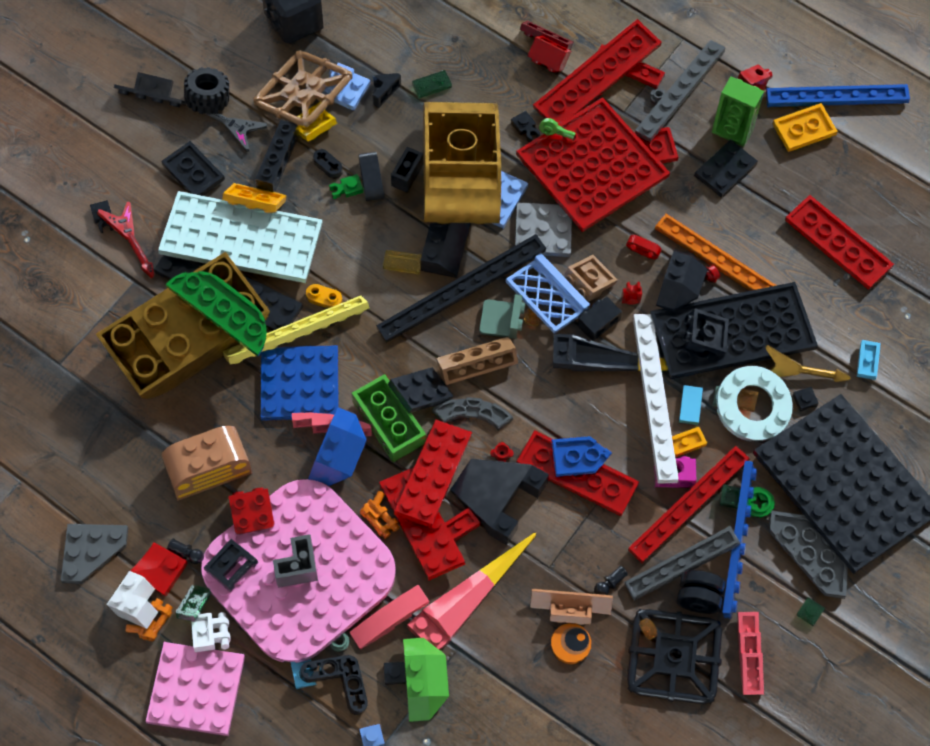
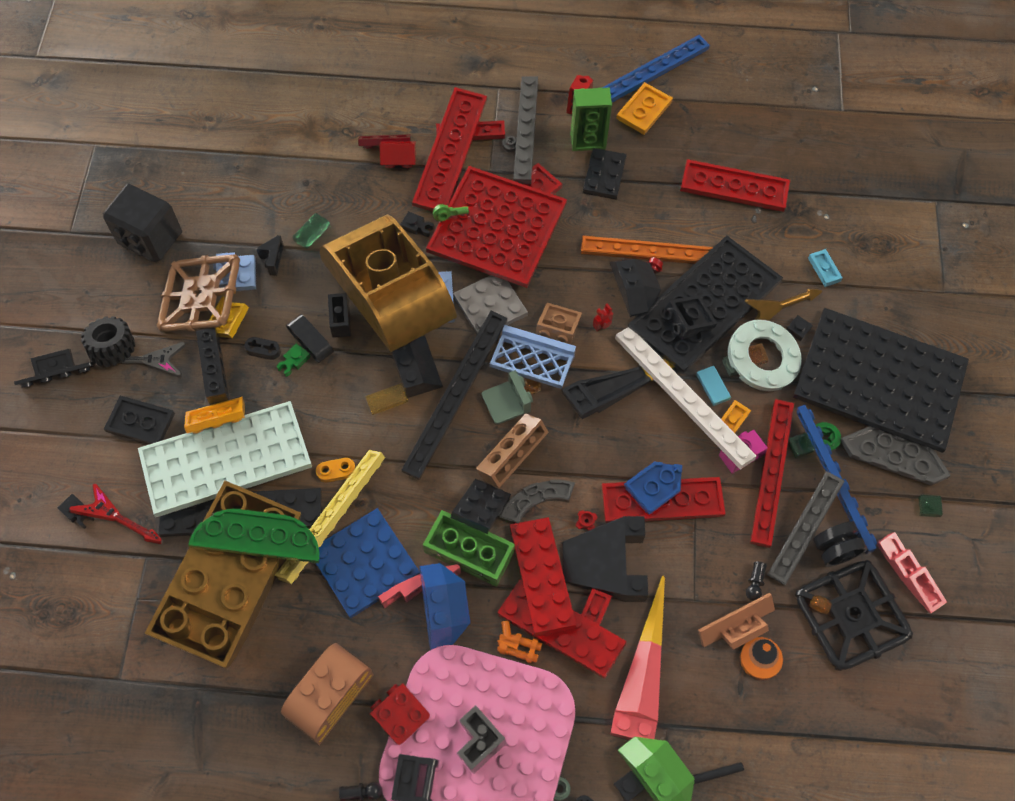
camera: 30 degrees left, 0 degrees up
coral slope [349,585,429,650] -> none
black brick [578,296,622,341] -> none
red beam [626,235,662,260] -> none
none -> black bar [693,762,744,784]

